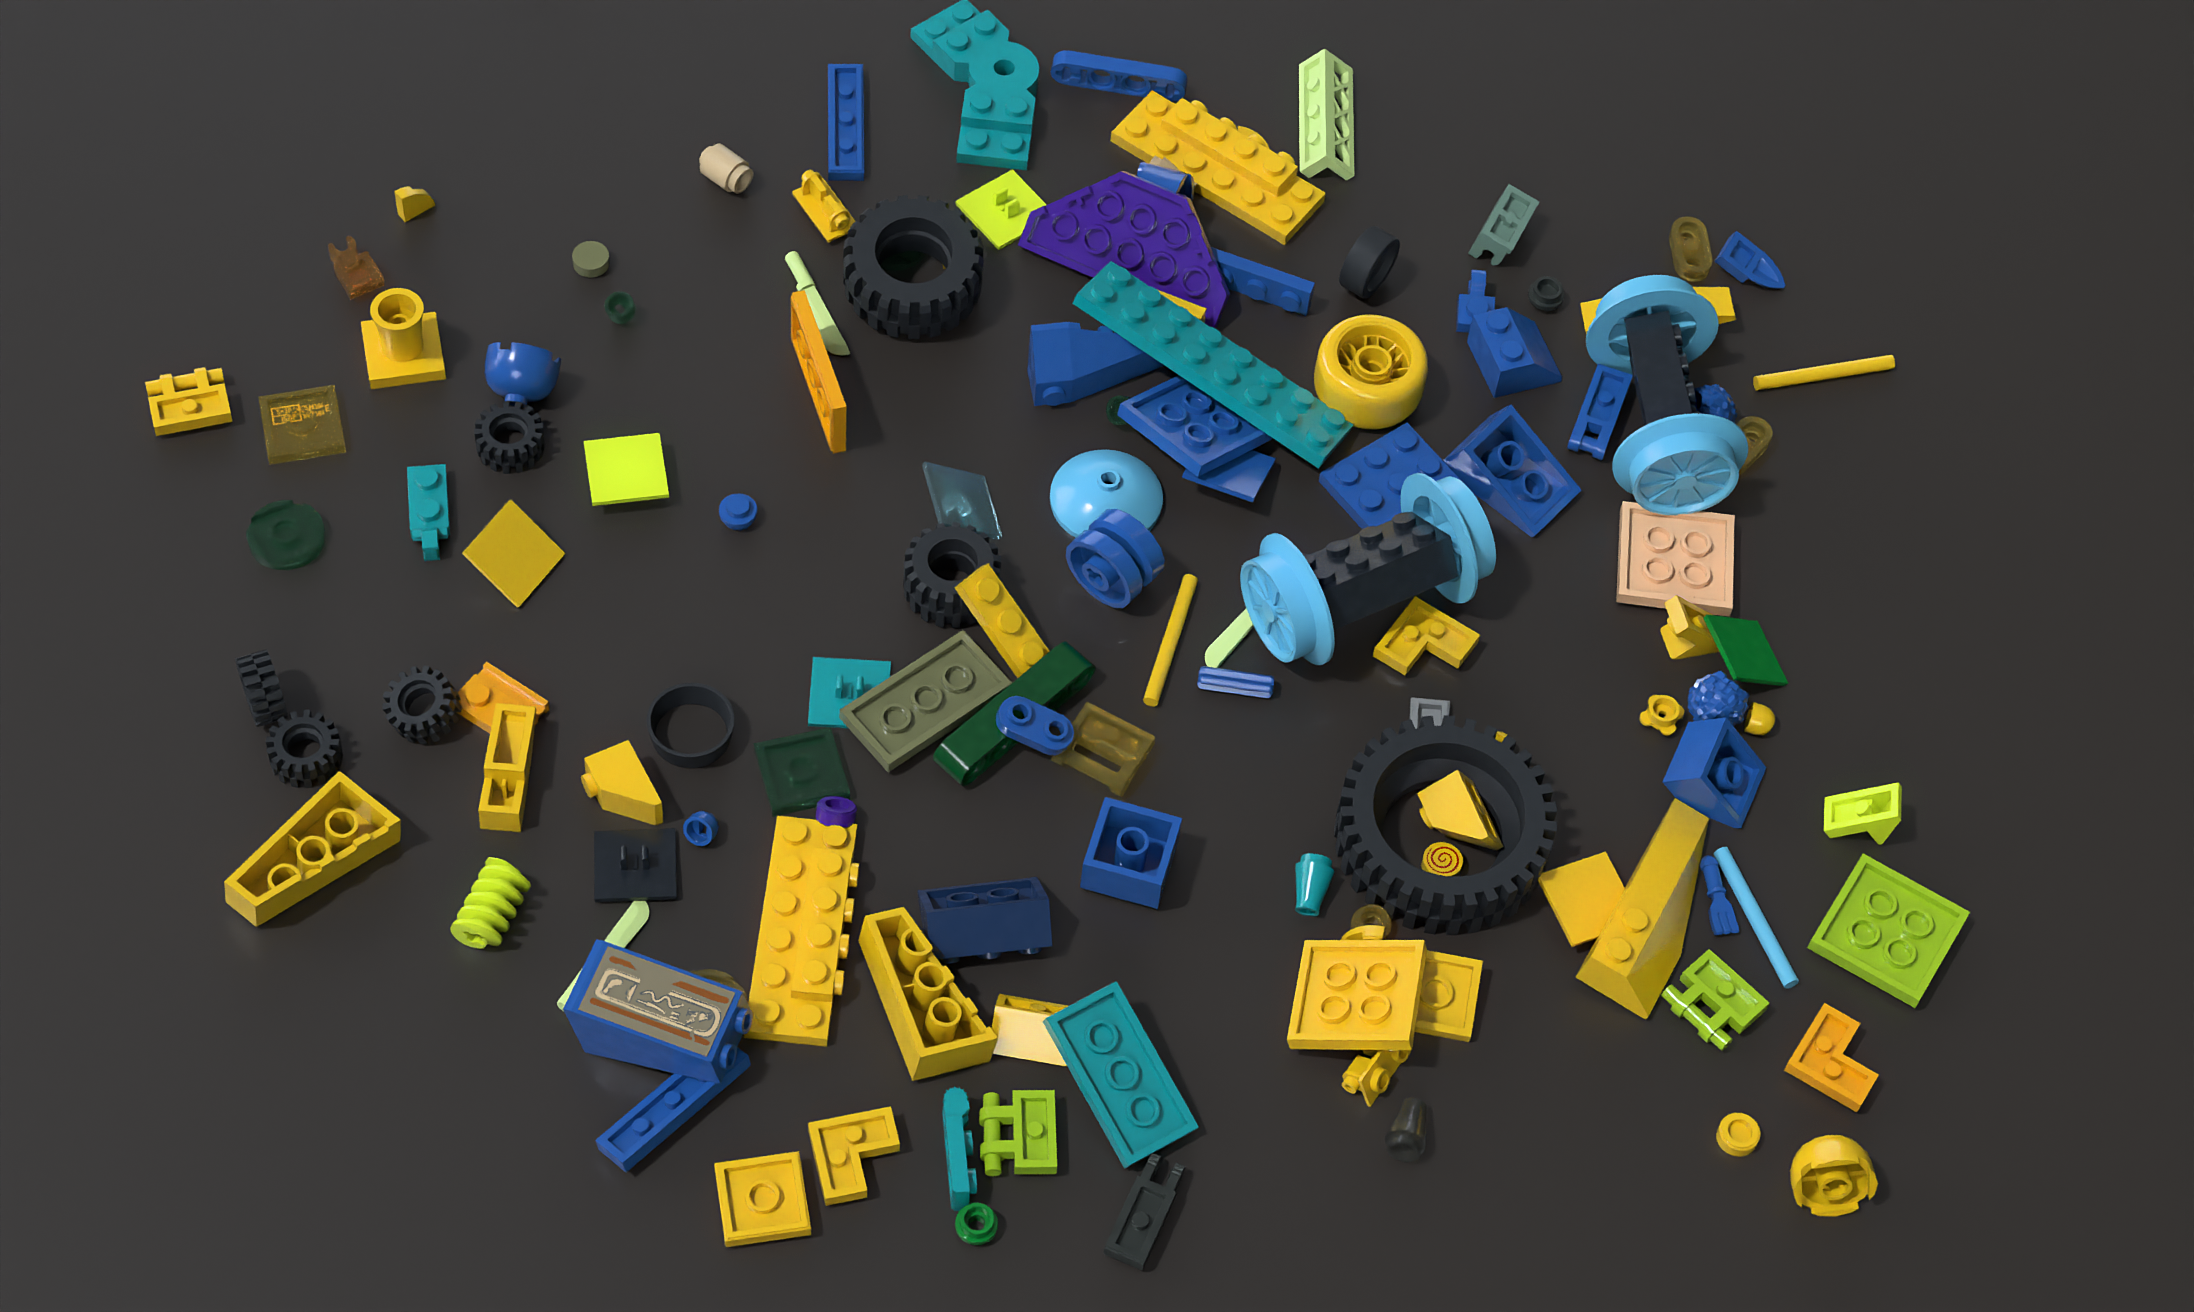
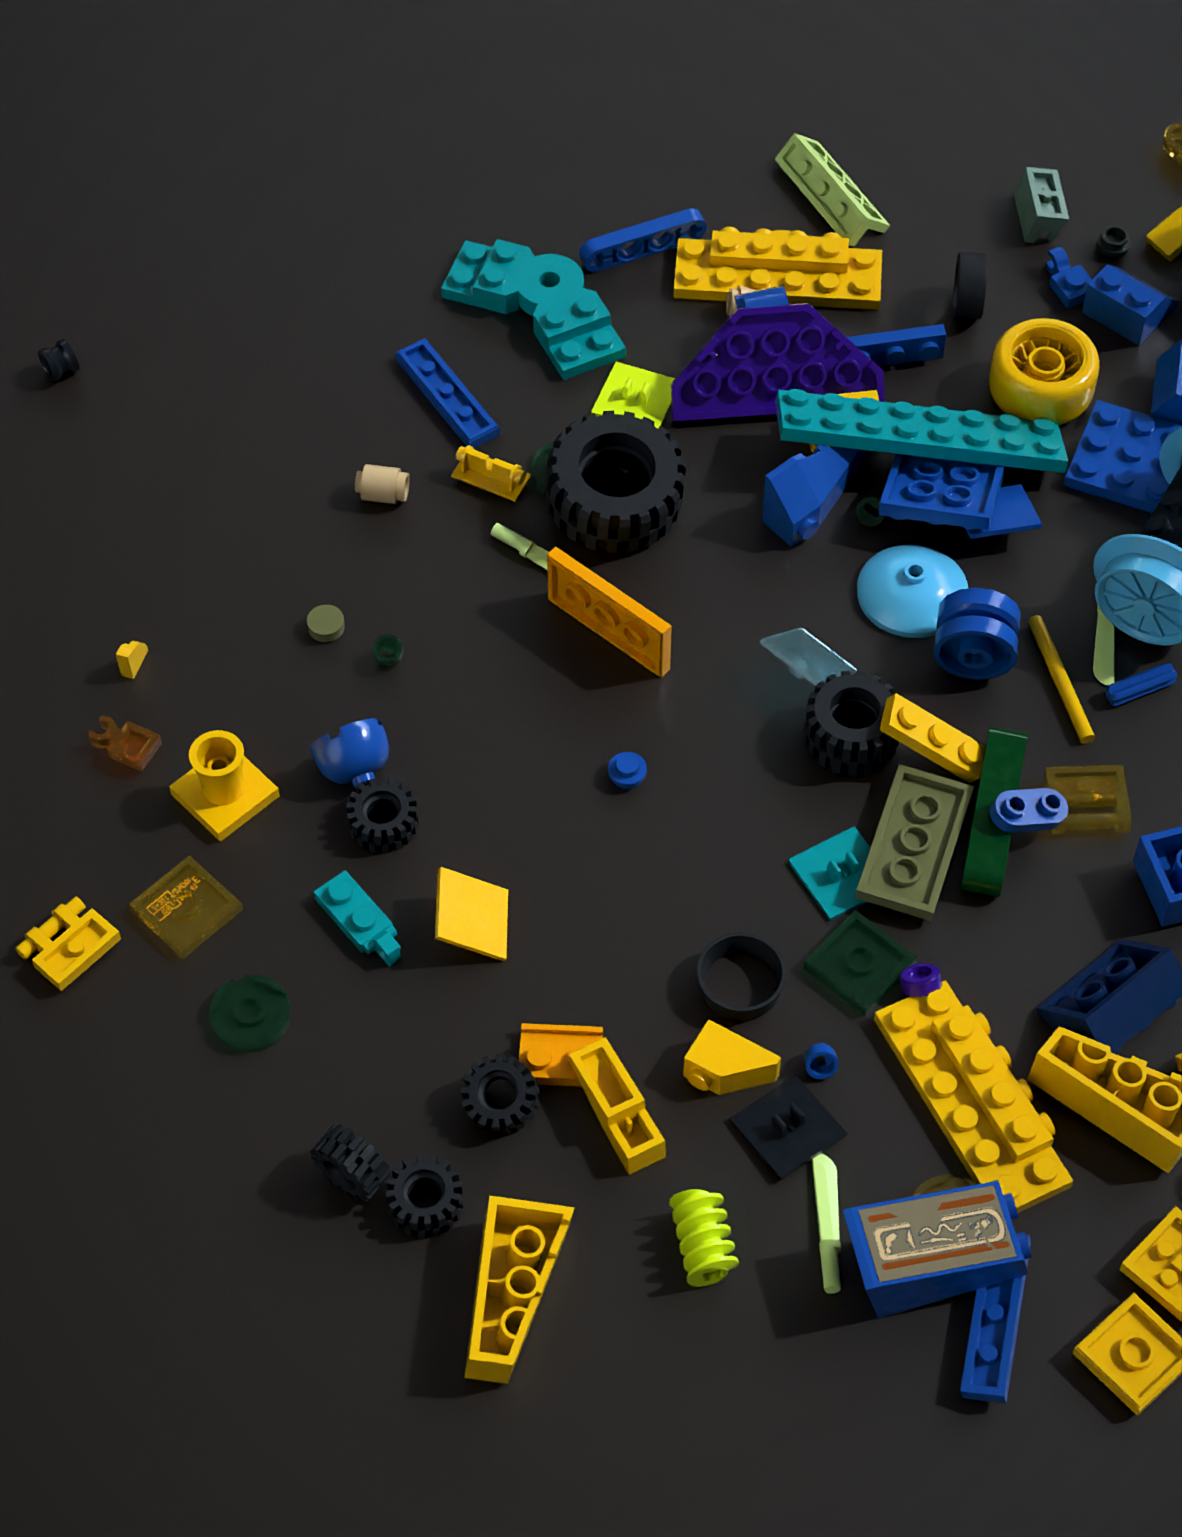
camera: 25 degrees left, 0 degrees up
neon yellow piece [584,433,669,506] -> none

